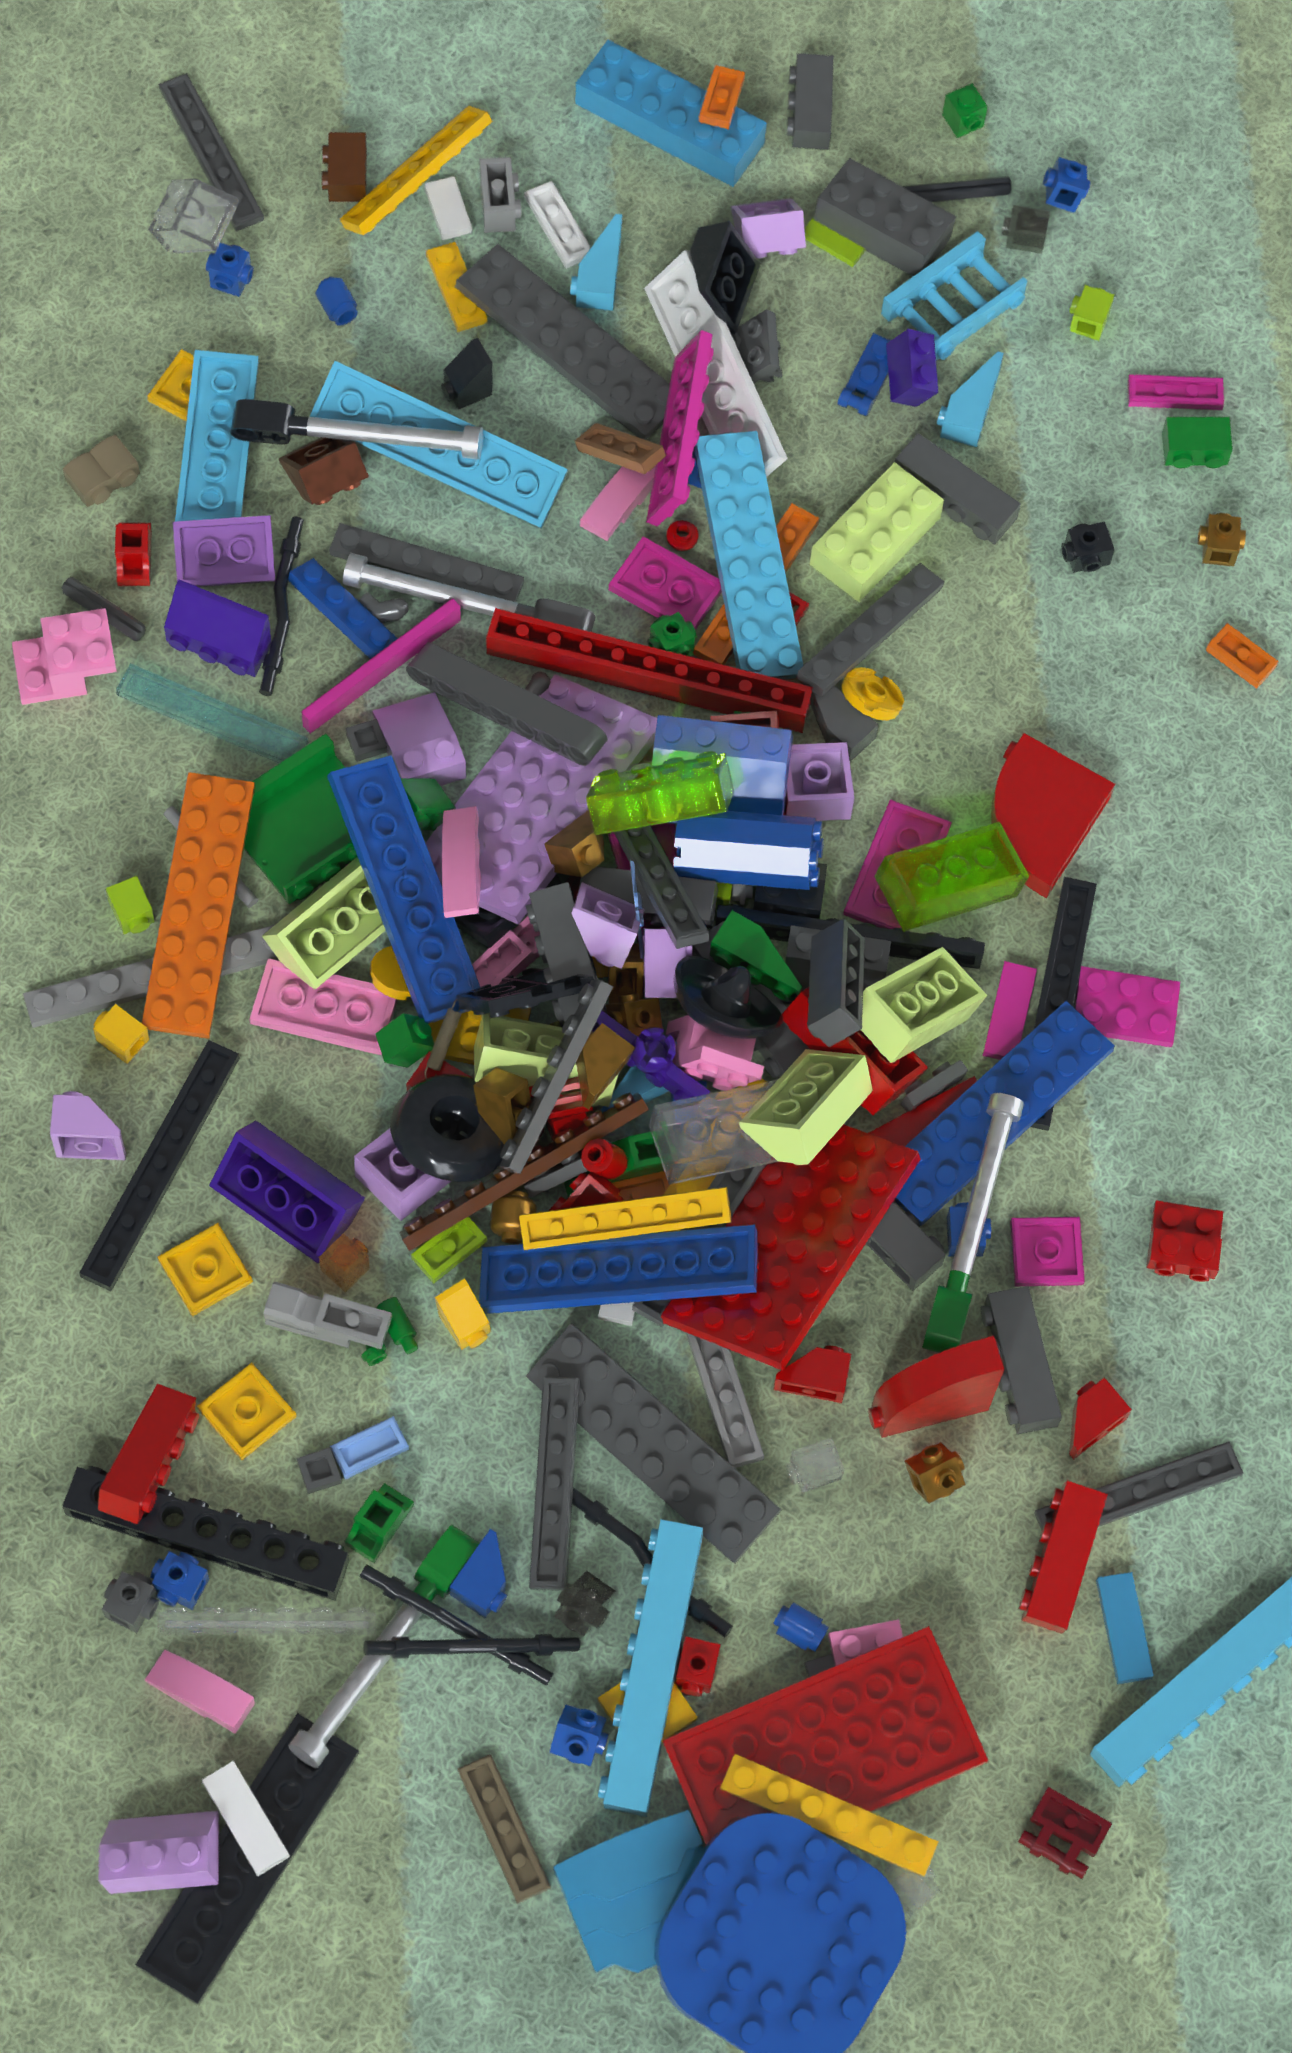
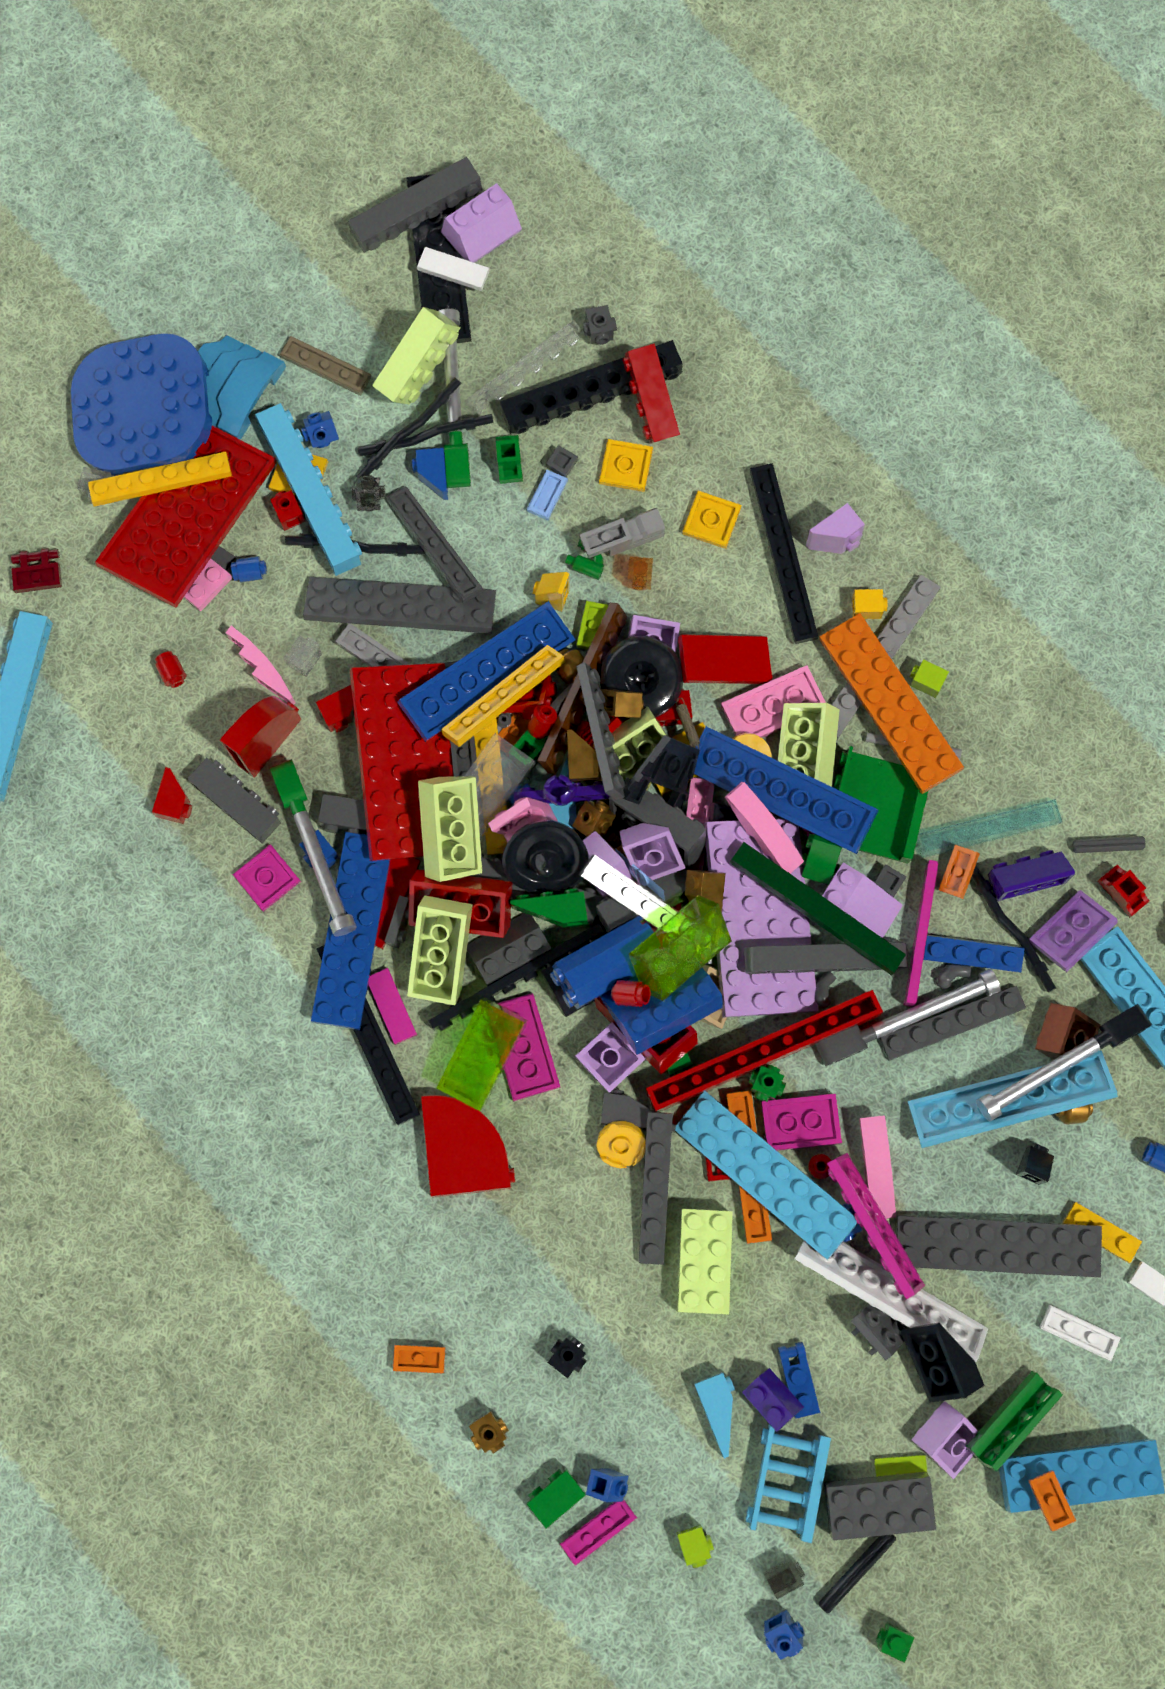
camera: 150 degrees right, 10 degrees up
bright pink bracket [12,608,117,705] -> none
bright pink slope [145,1650,255,1734] -> none
blue brick [150,1551,209,1610] -> none
dark purple slope [209,1121,365,1263] -> none
green brick [375,1013,434,1068] -> none
light grey brick [480,157,521,233] -> none
medium azure slope [570,214,622,311] -> none
medium nougat plate [575,423,666,474] -> none
dark grey brick [787,53,834,150] -> none
dark grey brick [807,918,865,1047] -> none
dark grey brick [895,433,1021,545] -> none
pearl gold brick [904,1442,966,1504] -> none
red brick [1018,1481,1108,1634] -> none
dark grey tile [1034,1441,1243,1531] -> none
dark pink plate [1075,966,1181,1048] -> none
dark azure tile [1096,1572,1154,1684] -> none
red plate [1146,1200,1224,1282] -> none
none -> red brick [155,651,187,688]
none -> bright pink slope [226,626,295,705]
none -> dark grey brick [348,157,482,253]
none -> yellowish green brick [372,307,461,405]
none -> blue brick [586,1468,629,1502]
none -> red brick [611,980,651,1007]
none -> red tile [678,635,773,684]
none -> dark green tile [729,842,906,976]
none -> orange plate [939,845,980,899]
none -> green fence [966,1371,1063,1472]

